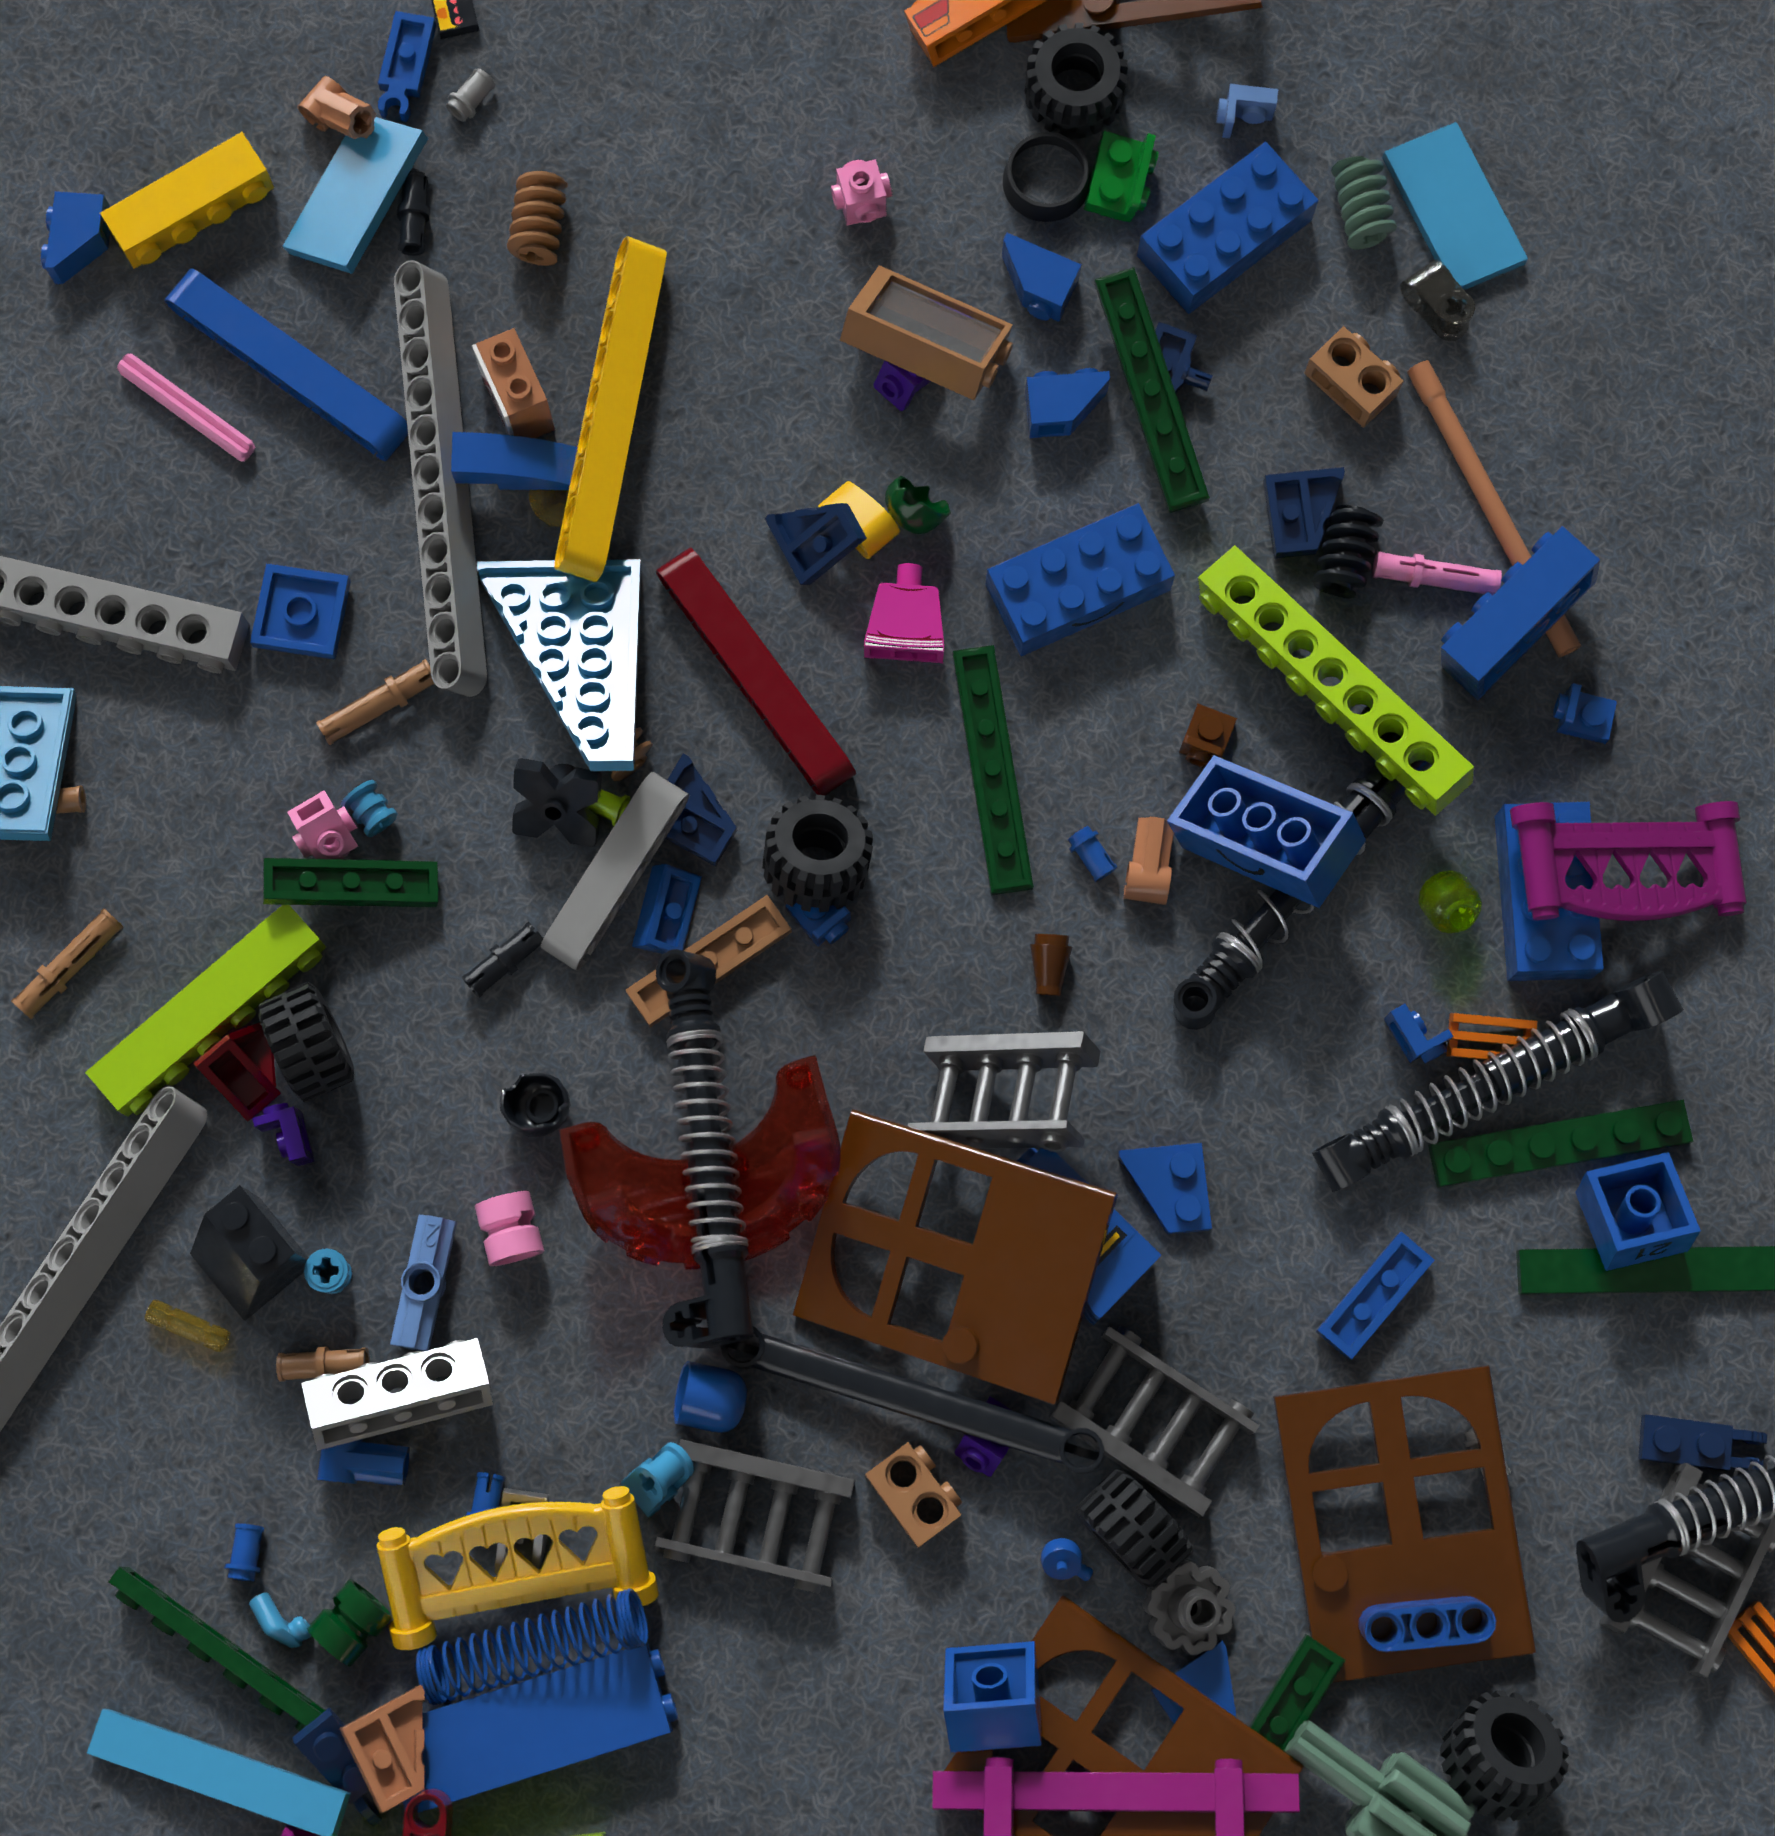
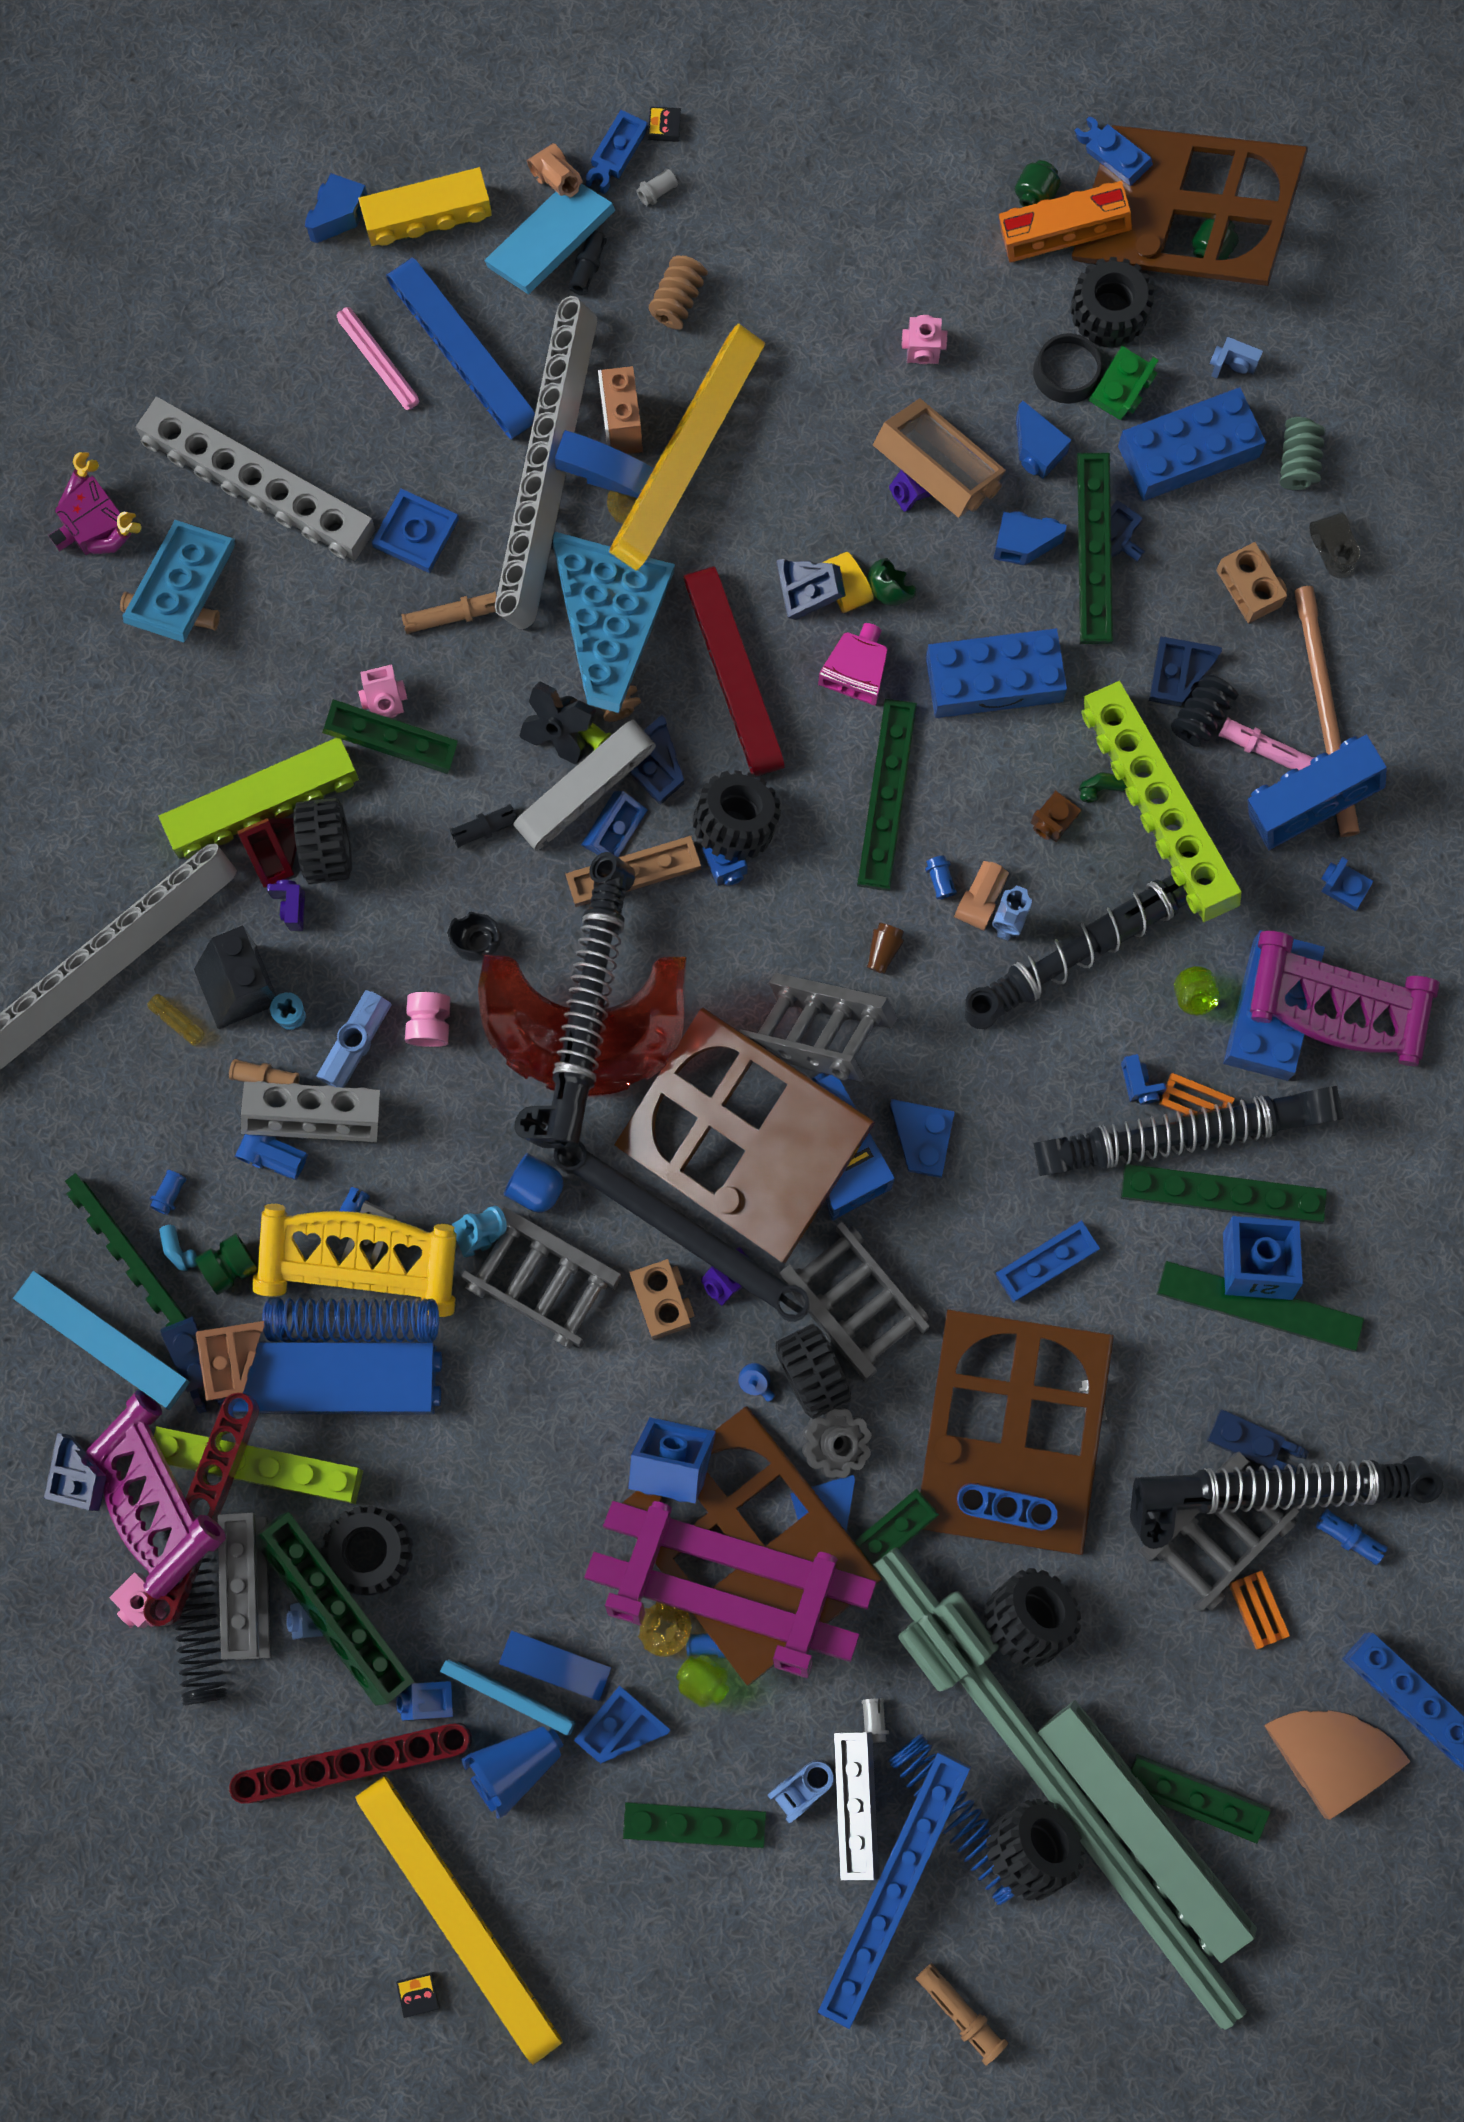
camera: 20 degrees right, 0 degrees up
medium nougat pin [11,908,123,1020] -> none
dark azure bush [341,780,398,837] -> none
blue brick [1167,755,1366,908] -> none
dark azure tile [1382,122,1528,295] -> none
none -> medium blue piece [992,885,1032,941]
none -> dark green arm [1079,772,1127,803]

